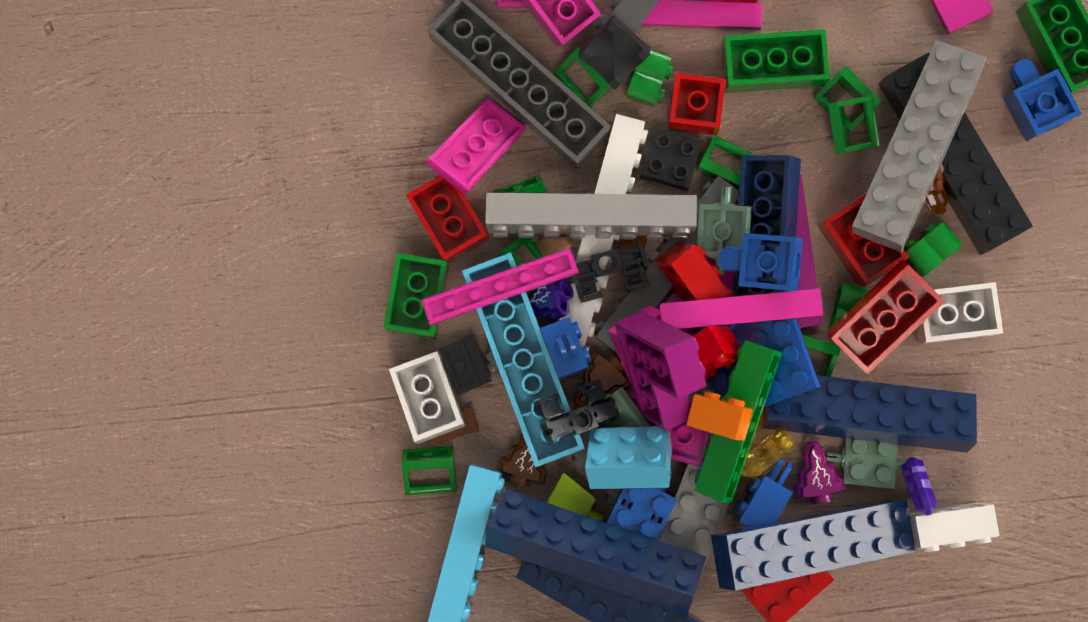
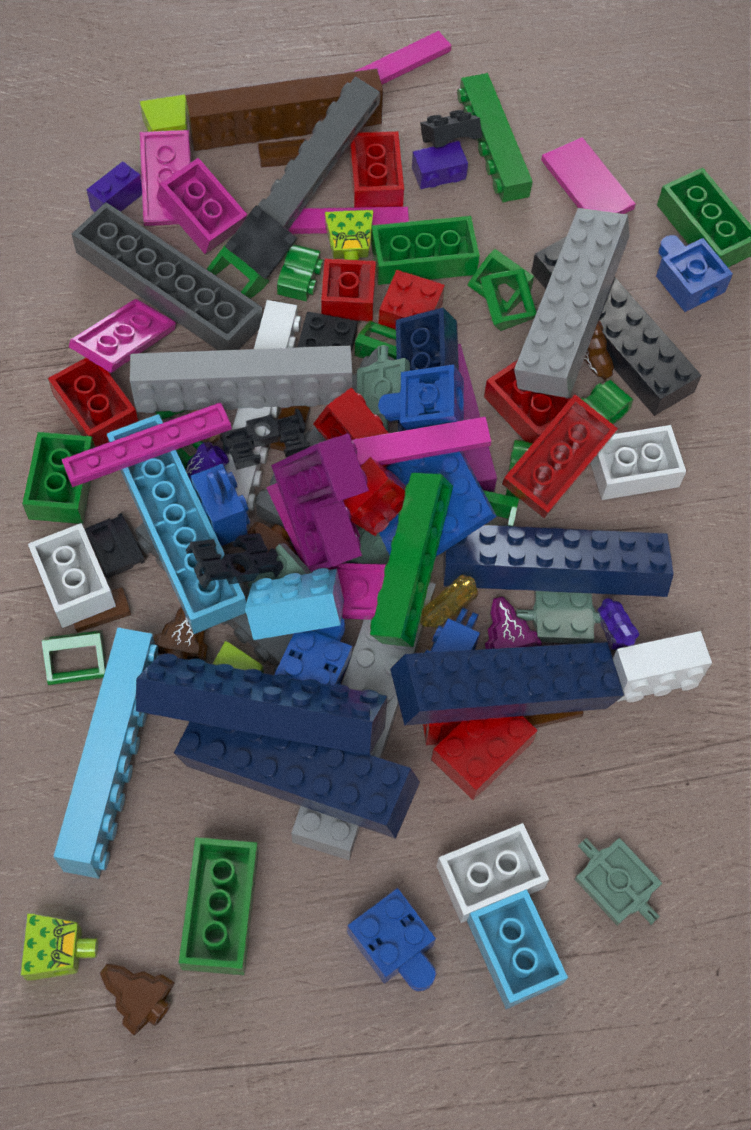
camera: 15 degrees left, 20 degrees down
orange brick [687,391,753,440] -> none
none -> lime torso [325,210,373,260]
none -> red brick [379,270,445,330]

